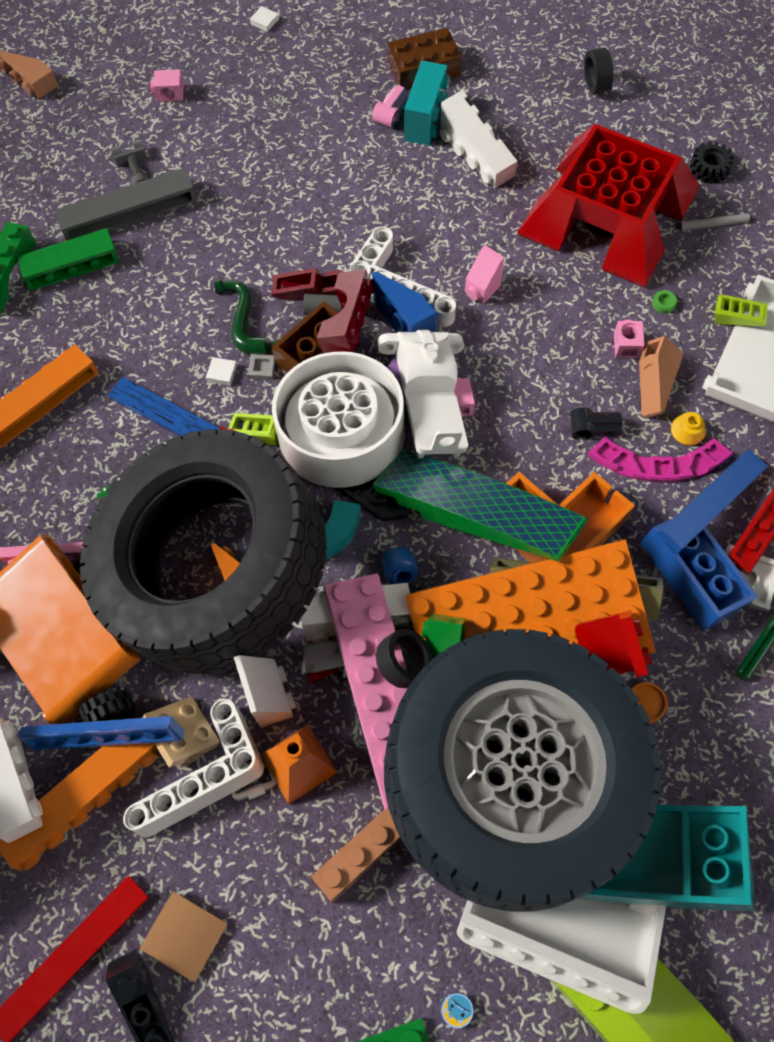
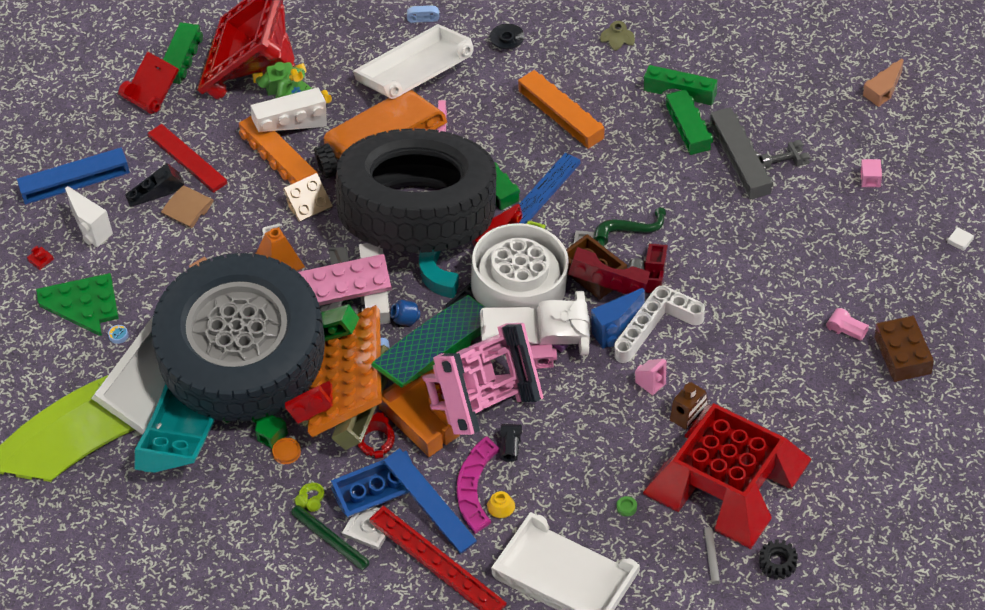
camera: 95 degrees right, 15 degrees down
blue tile [17,716,185,751] -> none
white beam [123,699,264,838] -> none
white tile [206,357,237,386] -> none
white slope [234,655,296,728] -> none
black tyre [375,629,433,688] -> none
teal brick [404,60,450,146] -> none
white wedge [440,90,517,188] -> none
black tyre [584,47,614,94] -> none
bright pink brick [614,320,644,359] -> none
nougat slope [639,336,684,418] -> none
lime slope [715,295,768,326] -> none
none -> lime piece [295,482,324,512]
none -> bright pink container [422,323,544,435]
none -> reddish brown torso [670,382,708,430]

